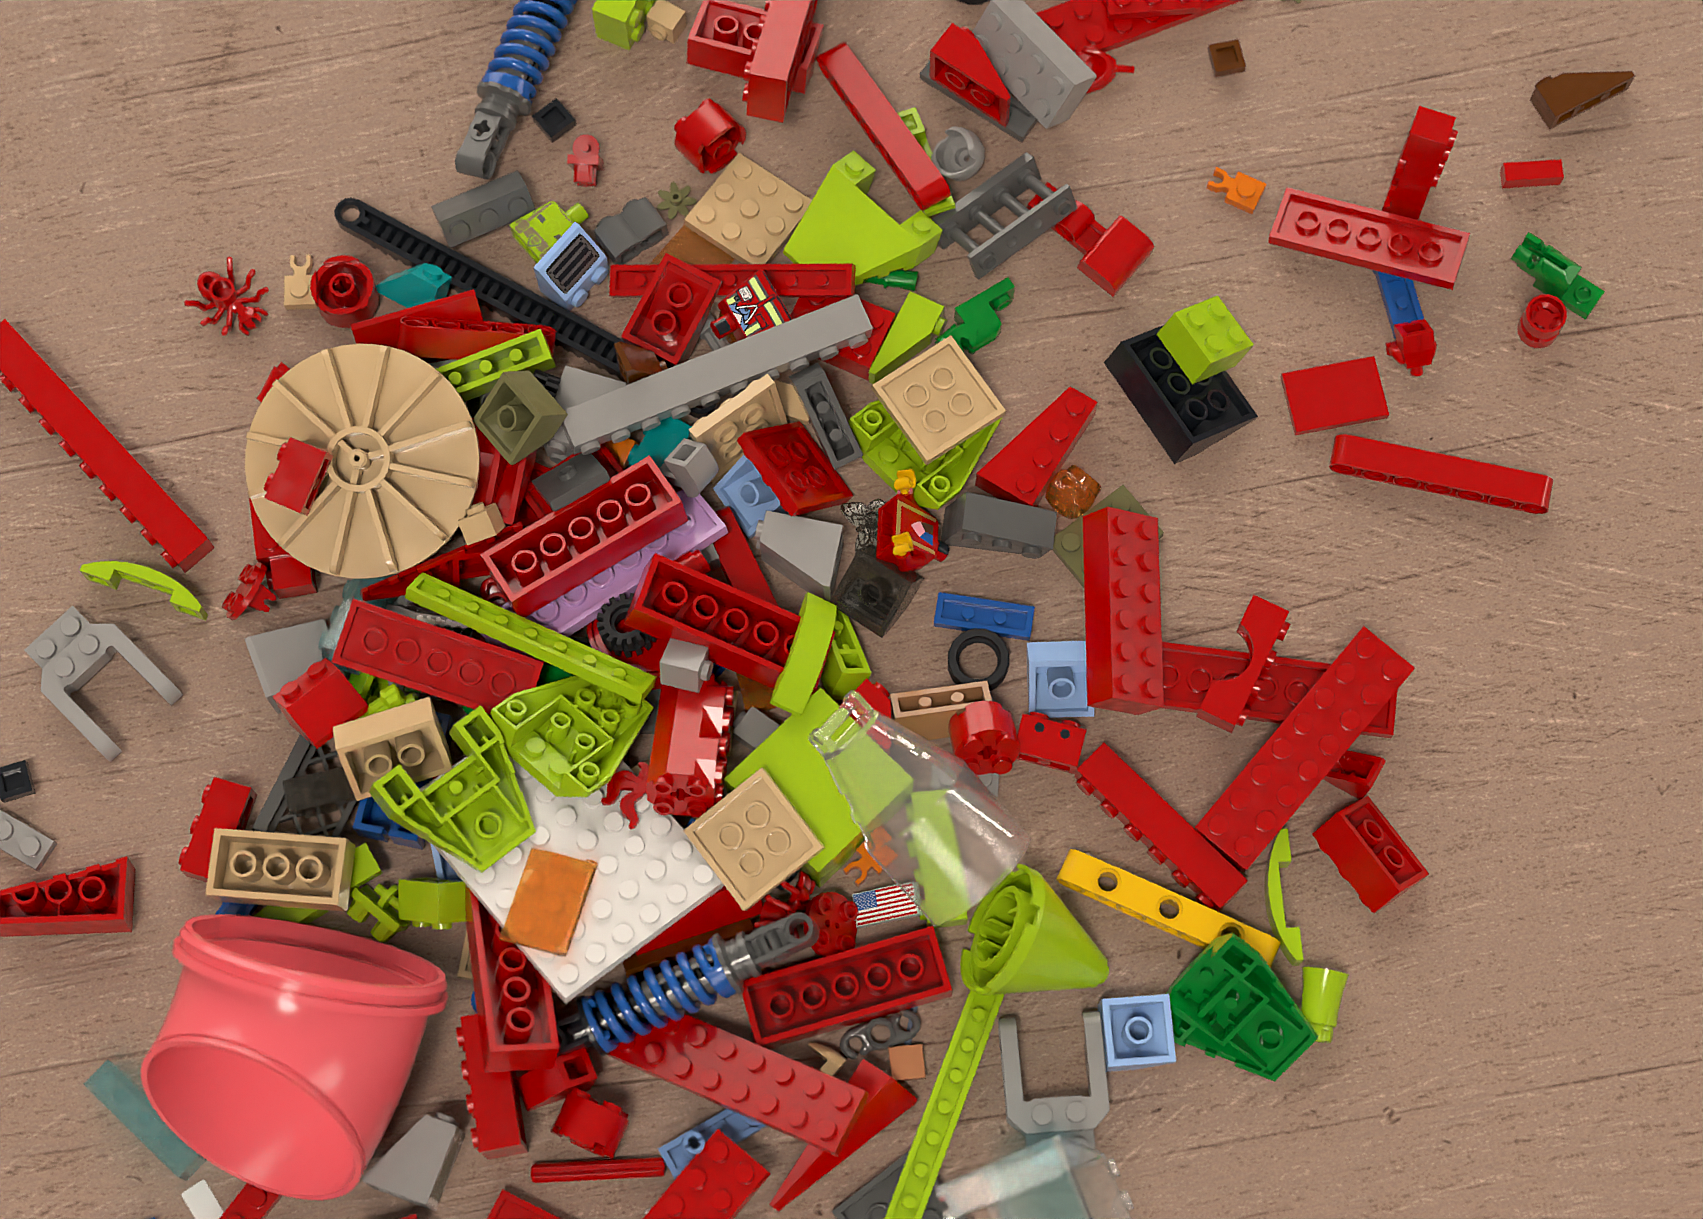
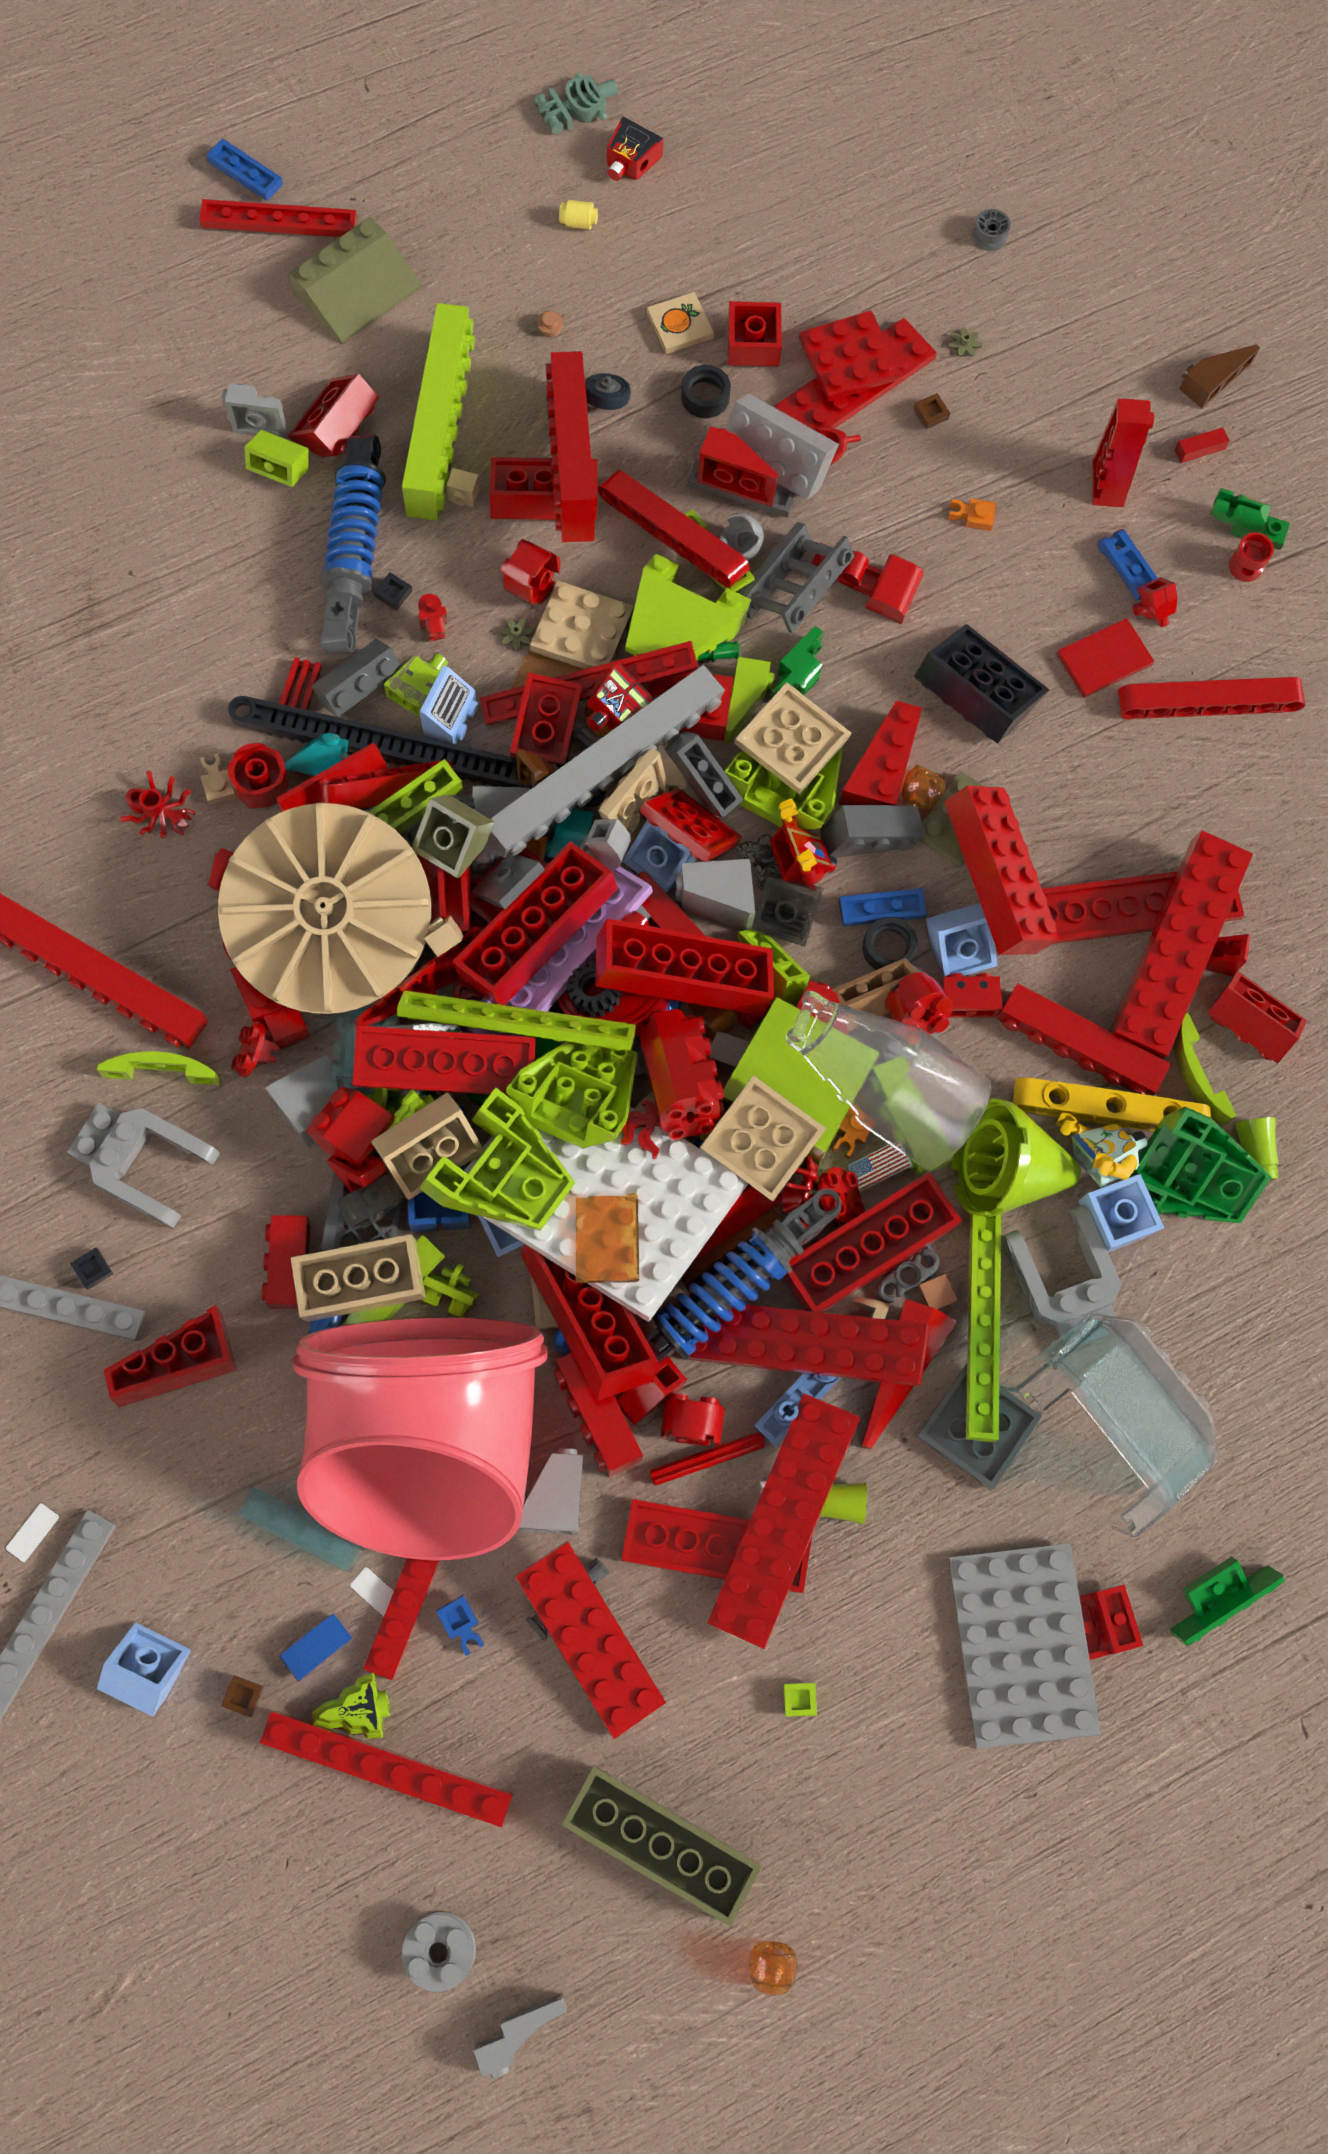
camera: 25 degrees left, 0 degrees up
red brick [264,437,334,516] -> none
lime brick [398,877,466,929] -> none
dark grey brick [594,197,668,265] -> none
light grey brick [660,638,713,693] -> none
lime slope [770,592,837,717] -> none
lime brick [1157,295,1254,384] -> none
red arch [1196,595,1291,734] -> none
red plate [1268,187,1470,290] -> none
none -> red tile [279,657,322,710]
none -> red slope [327,1154,387,1195]
none -> torso [1056,1112,1148,1188]

